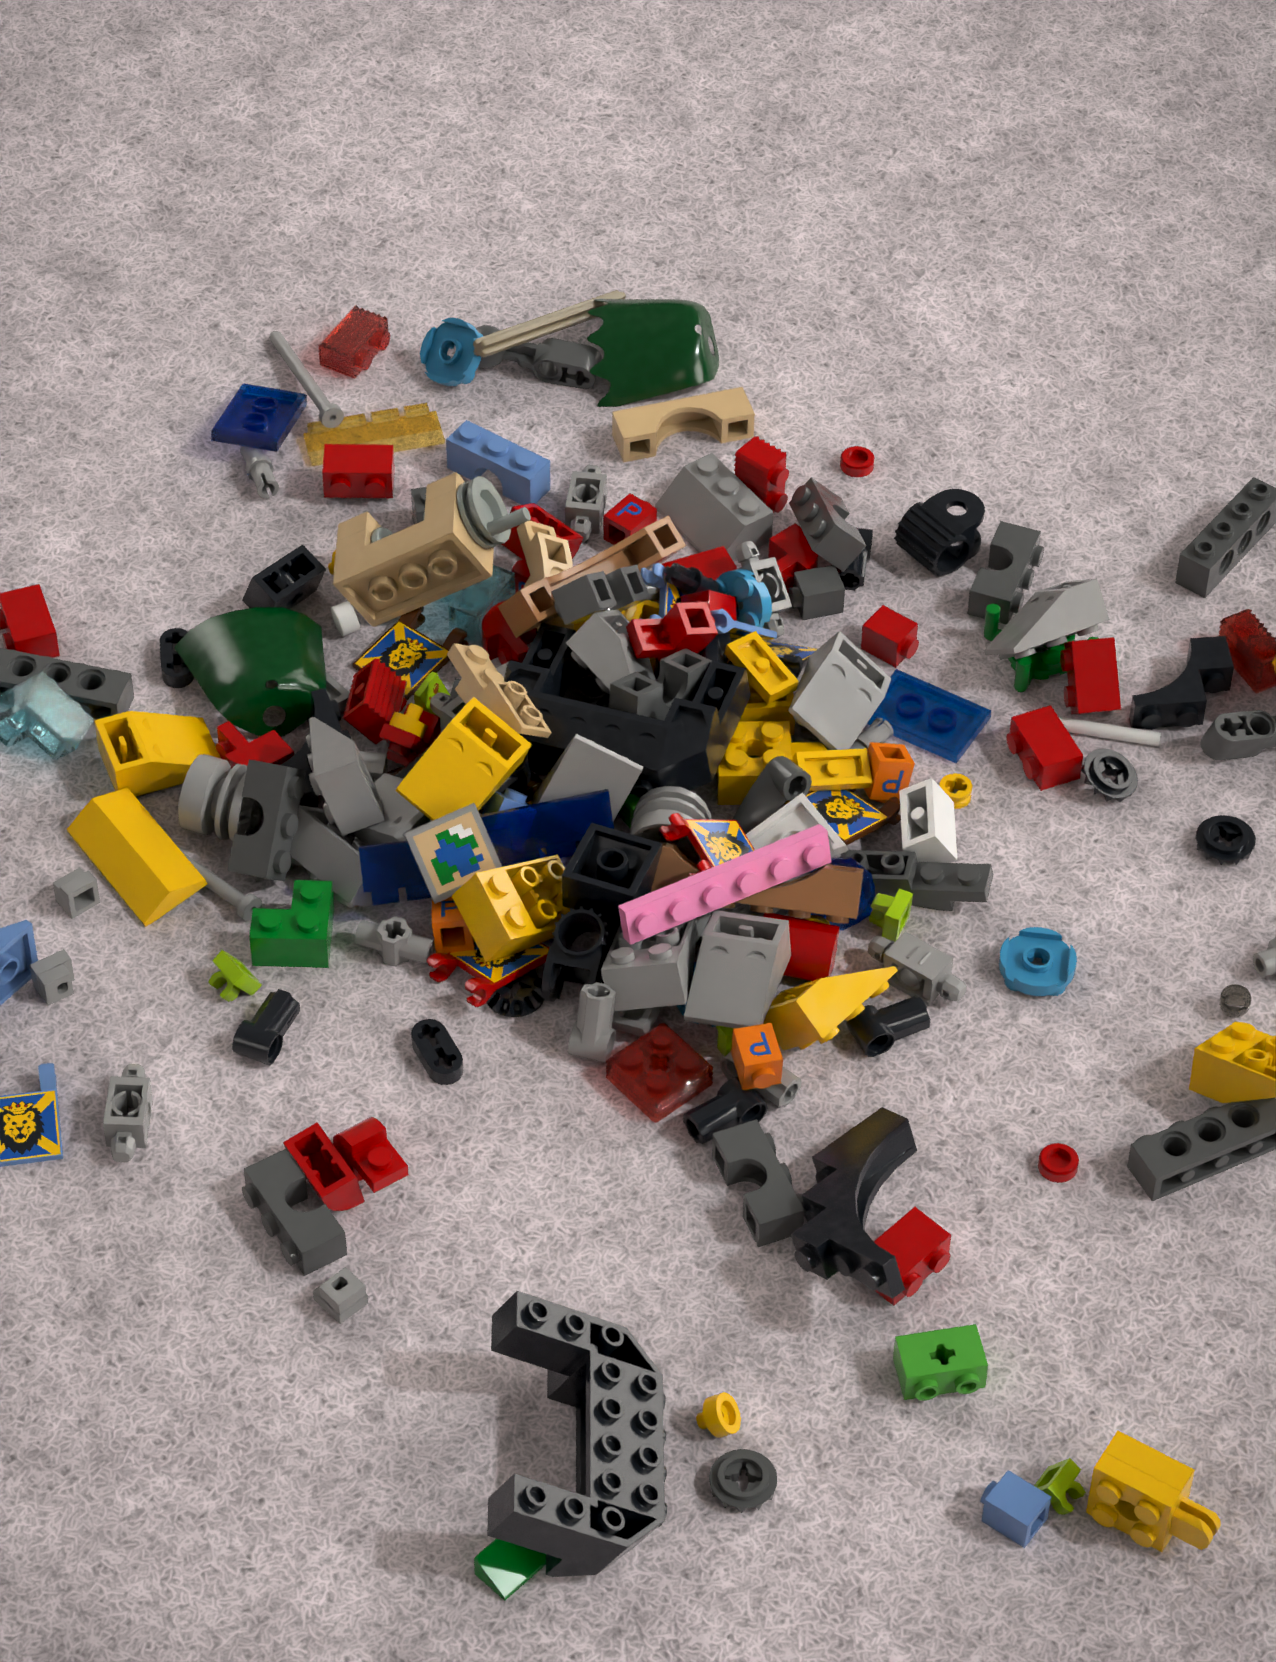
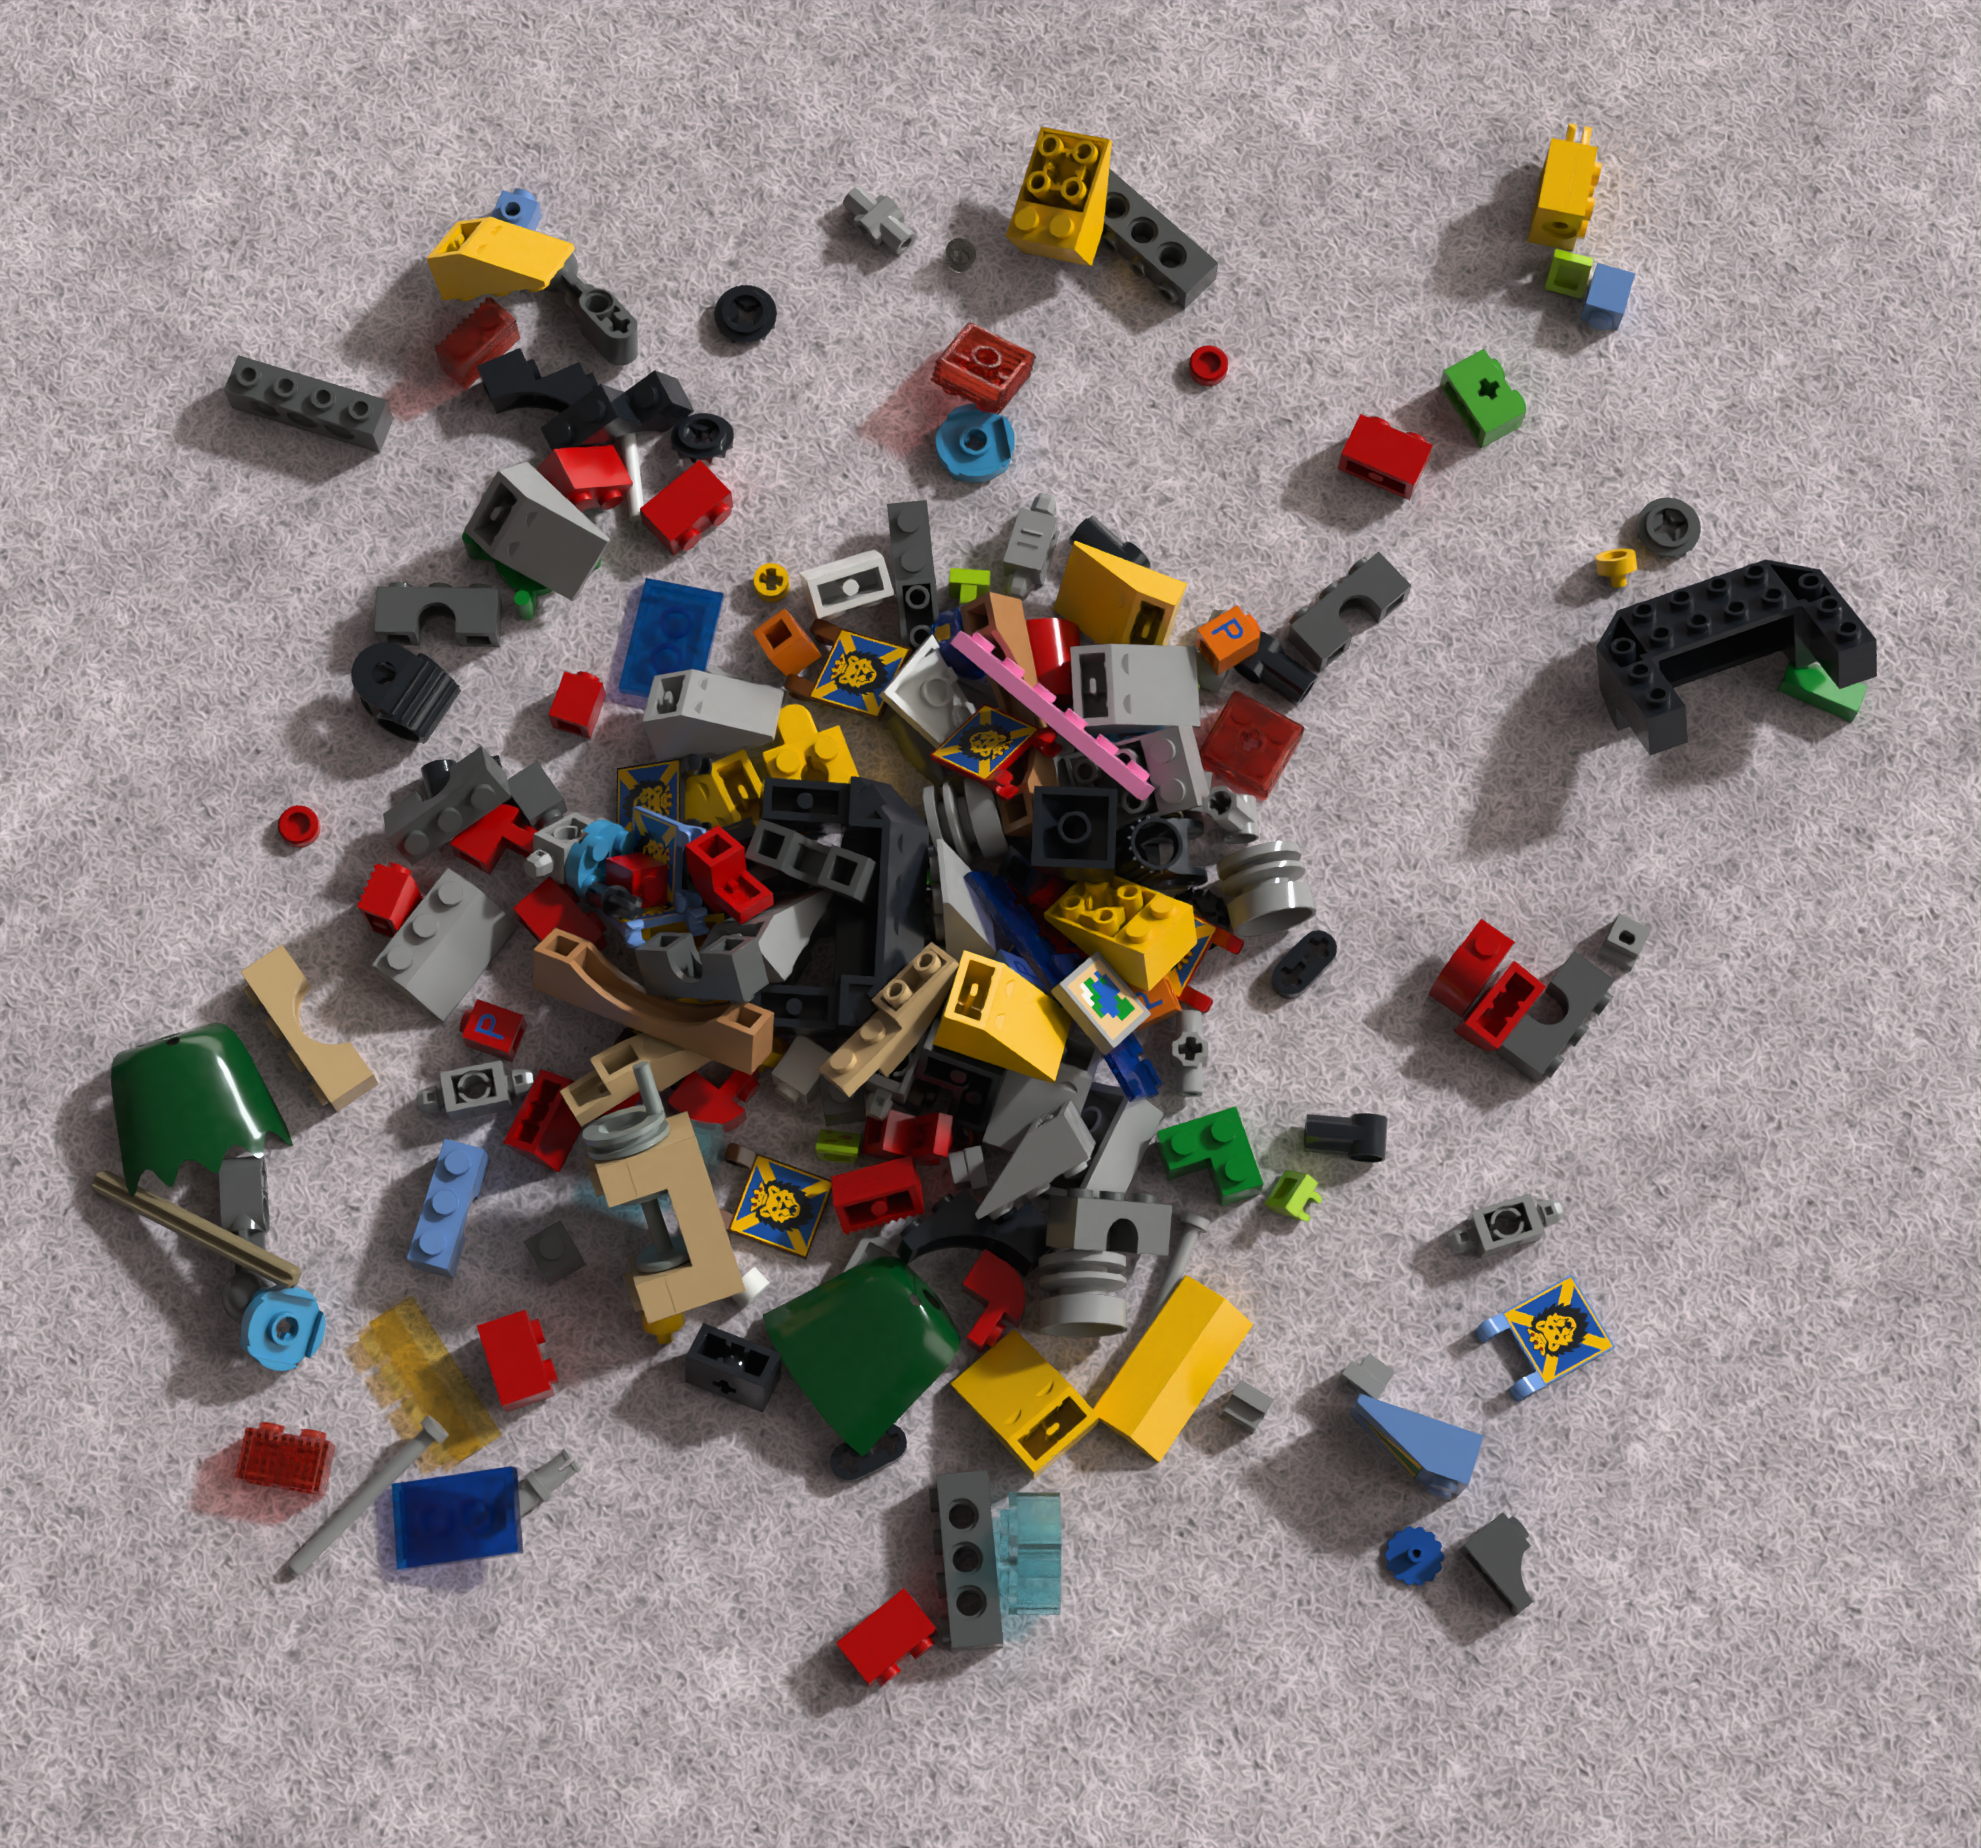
camera: 110 degrees left, 25 degrees up
yellow tile [389,703,428,740] -> none
yellow plate [724,631,799,704] -> none
dark grey piece [732,756,812,834] -> none
black arch [791,1107,917,1298] -> none
yellow plate [792,748,873,791] -> none
none -> black arch [540,370,694,451]
none -> clear red brick [930,322,1036,414]
none -> light grey wheel [1216,841,1317,937]

